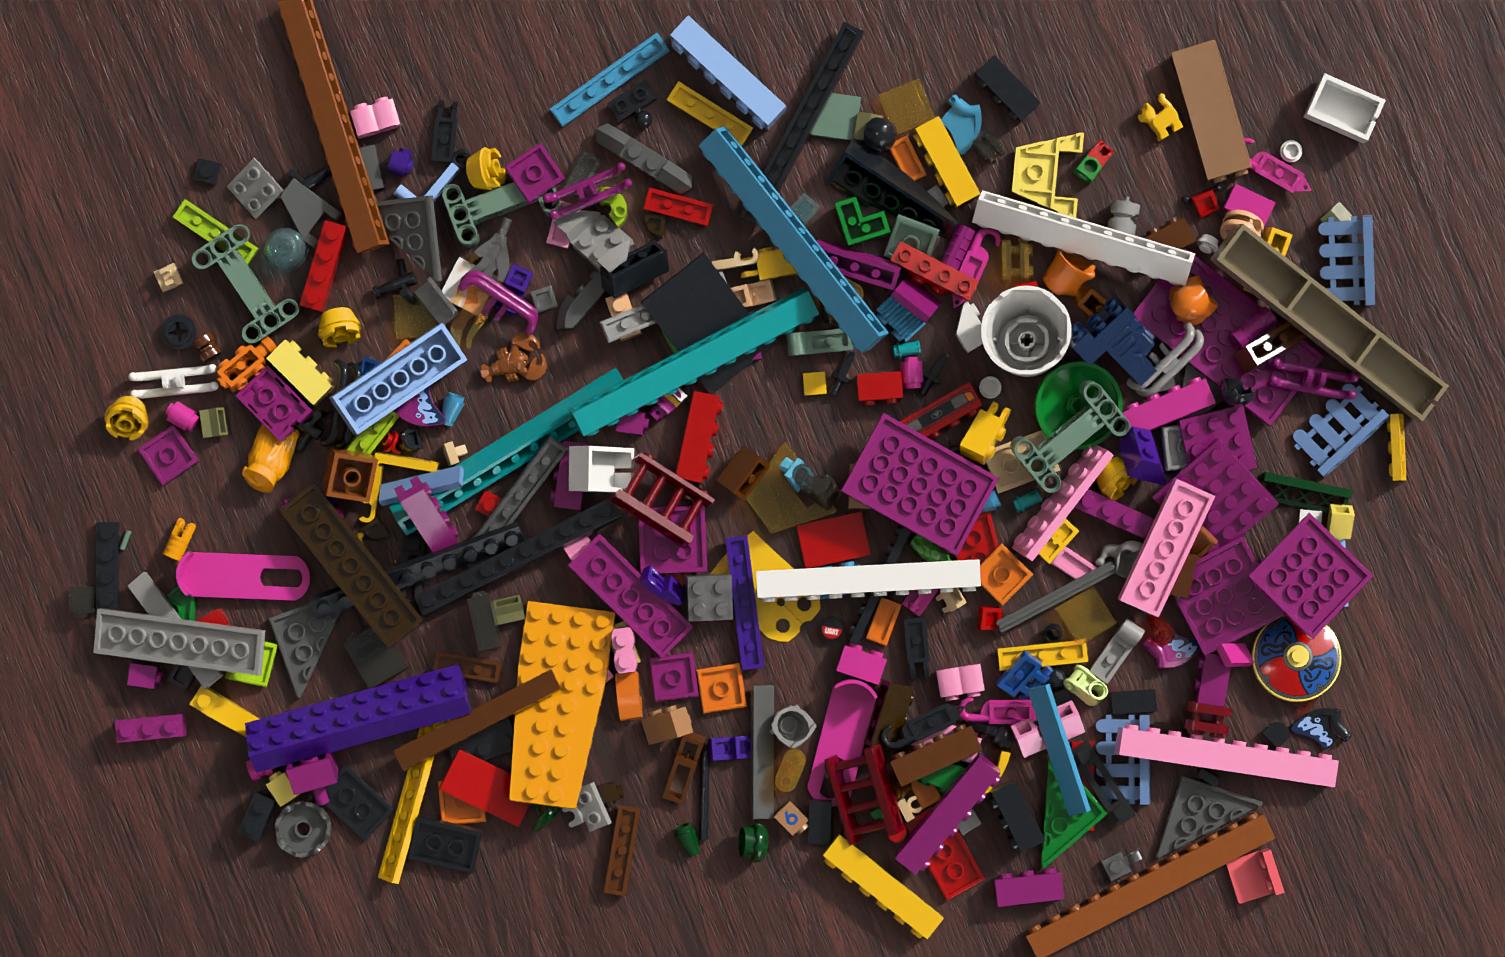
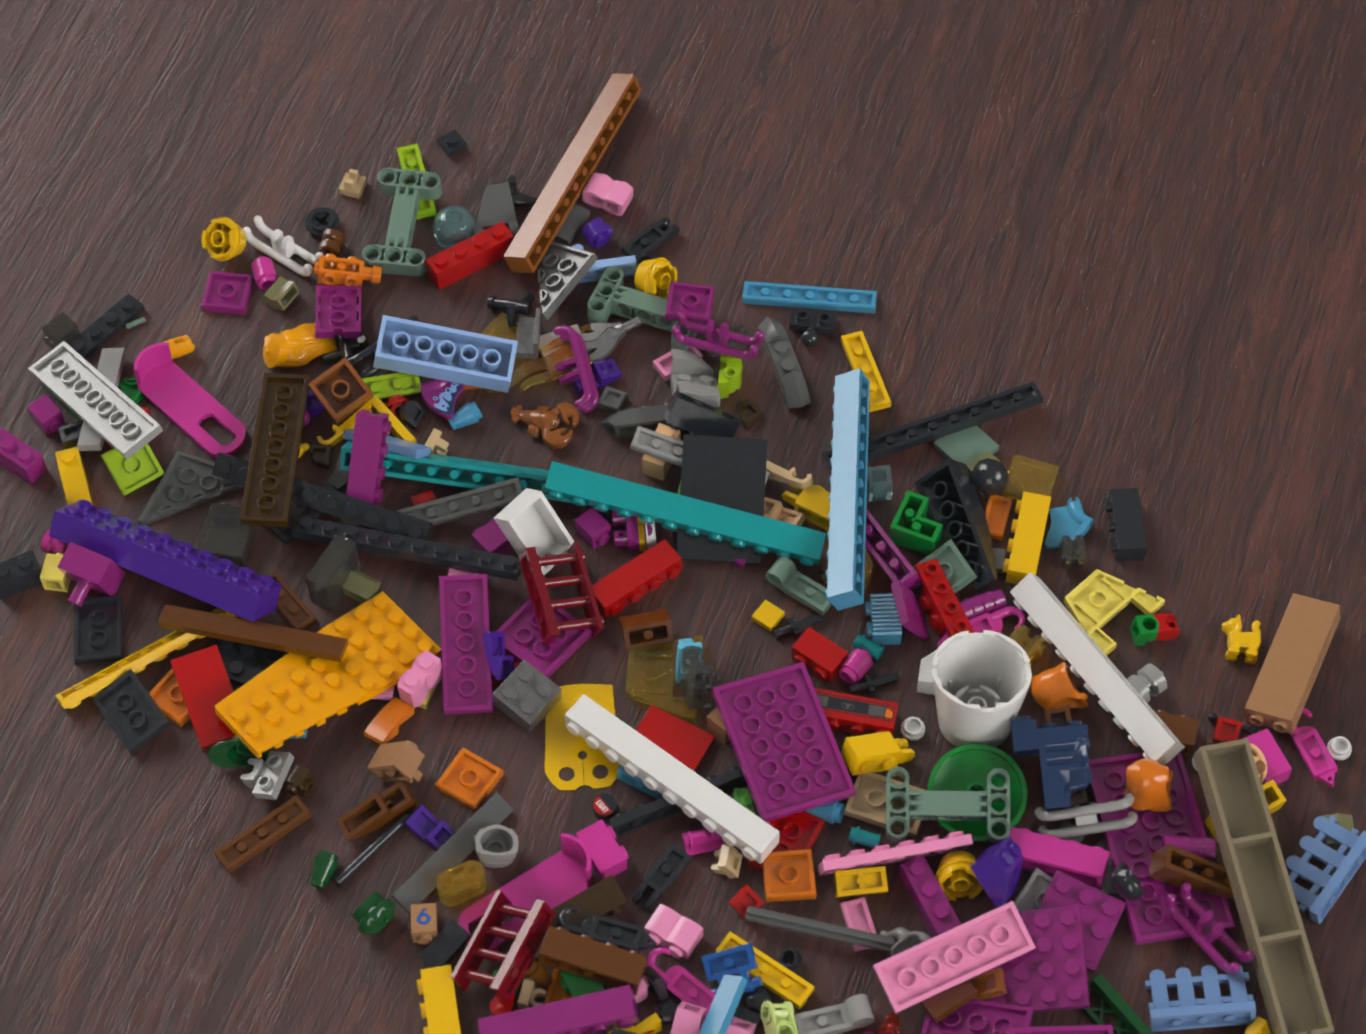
camera: 40 degrees right, 30 degrees down
light grey hinge [227,158,284,219] -> none
light yellow brick [267,340,335,406] -> none
dark grey plate [275,801,332,857] -> none
yellow cone [318,307,362,348] -> none
red plate [643,188,713,227] -> none
magenta tile [649,652,699,702] -> none
light blue brick [670,15,786,130] -> none
dark purple plate [725,536,764,670] -> none
orange tile [866,597,902,646] -> none
clear yellow tile [1055,586,1117,647] -> none

